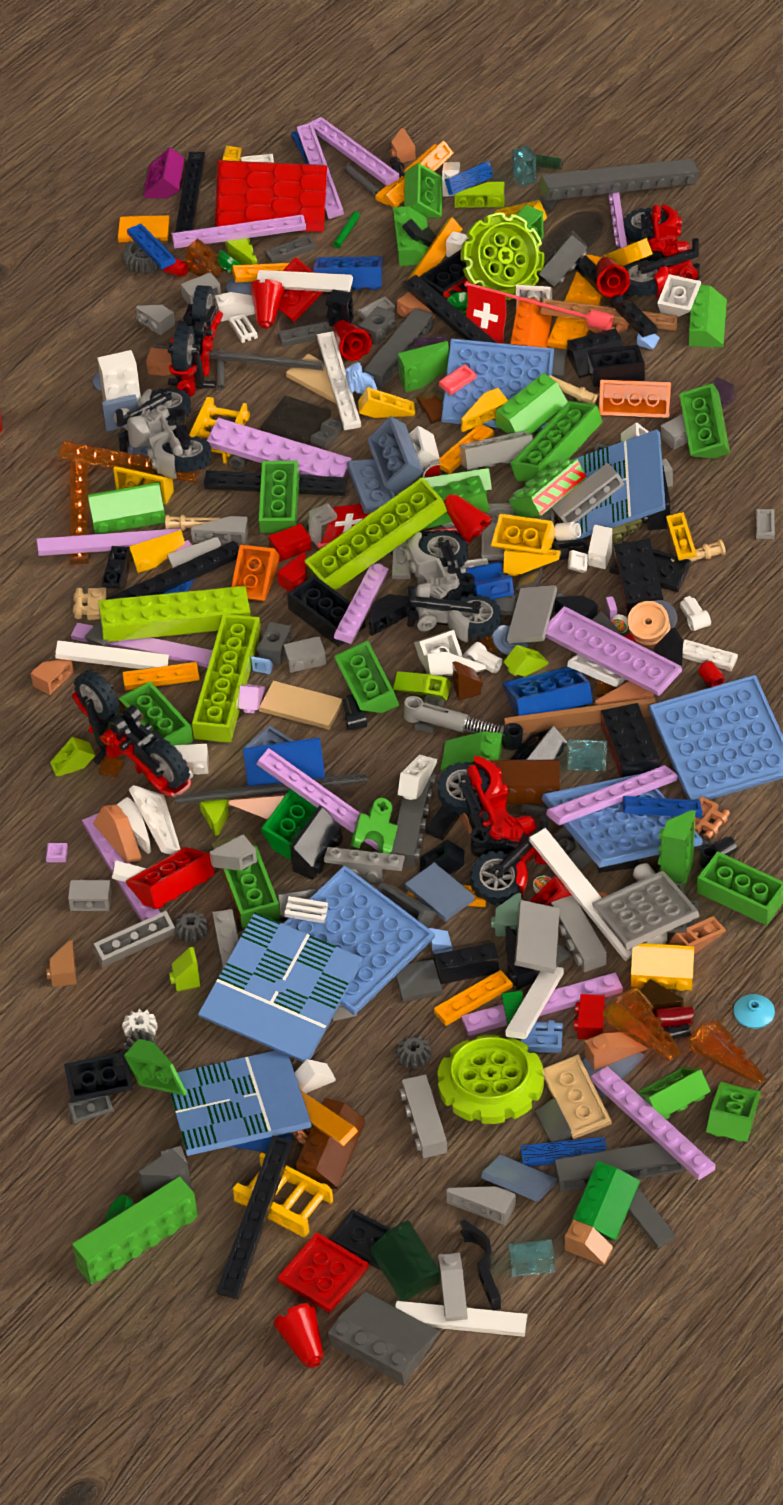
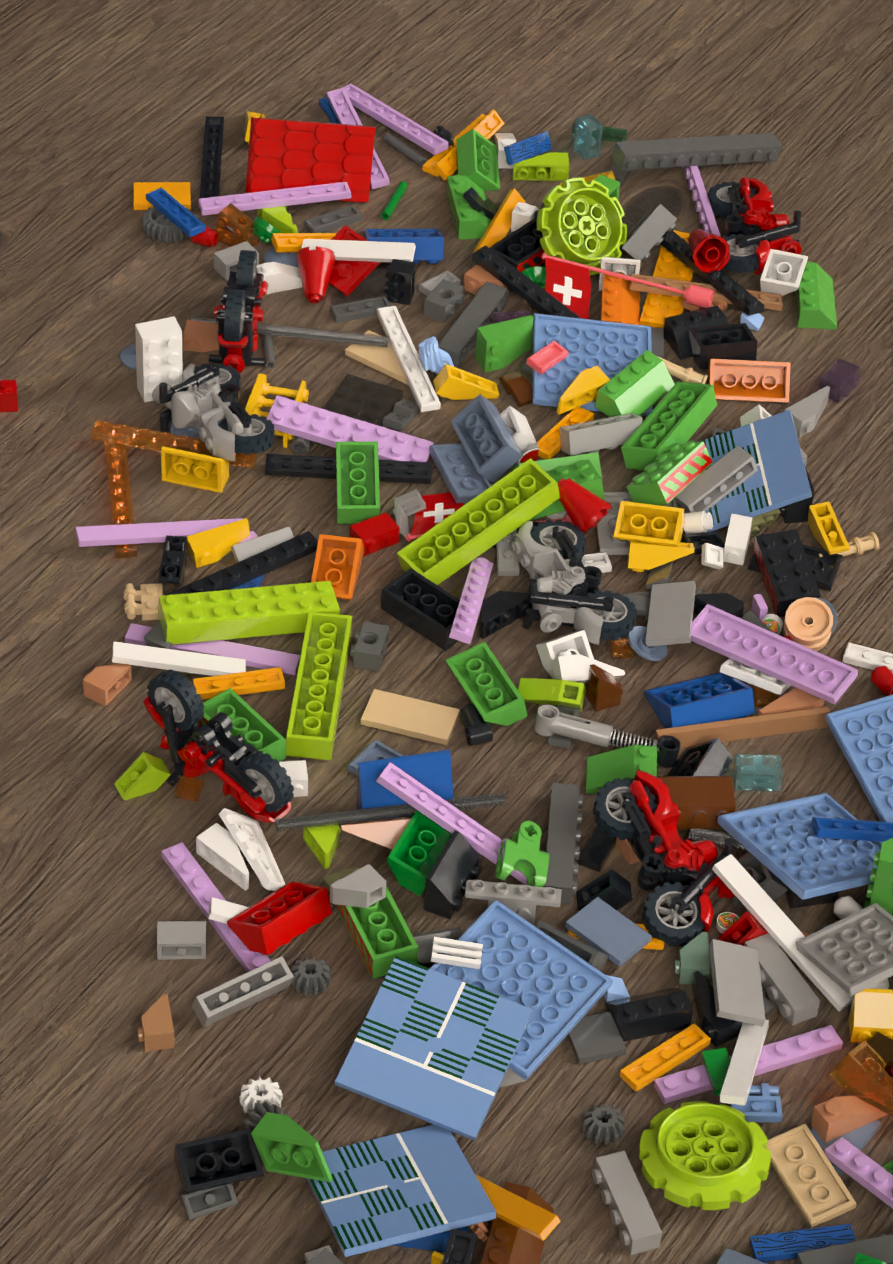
camera: 10 degrees left, 5 degrees down
lavender tile [46,843,68,862] -> none
slope [88,482,165,534] -> none
nougat slope [93,804,142,863] -> none
sand blue tile [102,394,138,431] -> none
light grey slope [136,305,175,335] -> none
magenta slope [143,147,184,198] -> none
tan pin [165,515,220,531] -> none
lime slope [169,947,200,992] -> none
light grey slope [191,516,249,545] -> none
light grey brick [212,909,238,970] -> none
white tile [229,313,258,343] -> none
lavender slope [238,684,266,713] -> none
light blue slope [251,656,274,674] -> none
red slope [277,552,307,592] -> none
light grey brick [283,636,326,673] -> none
white slope [295,1059,336,1093] -> none
red cone [333,320,372,361] -> none
nougat slope [390,128,416,163] -> none
white slope [398,755,437,800] -> none
white piece [463,642,502,673] -> none
blue panel [466,561,514,600] -> none
lime slope [504,645,549,677] -> none
dark grey slope [535,1098,571,1142] -> none
lavender tile [546,765,678,825] -> none
red brick [574,994,605,1040] -> none
black brick [601,703,660,778] -> none
yellow slope [604,238,652,266] -> none
black slope [654,627,683,666] -> none
bright green slope [679,383,731,459] -> none
white piece [680,596,711,631] -> none

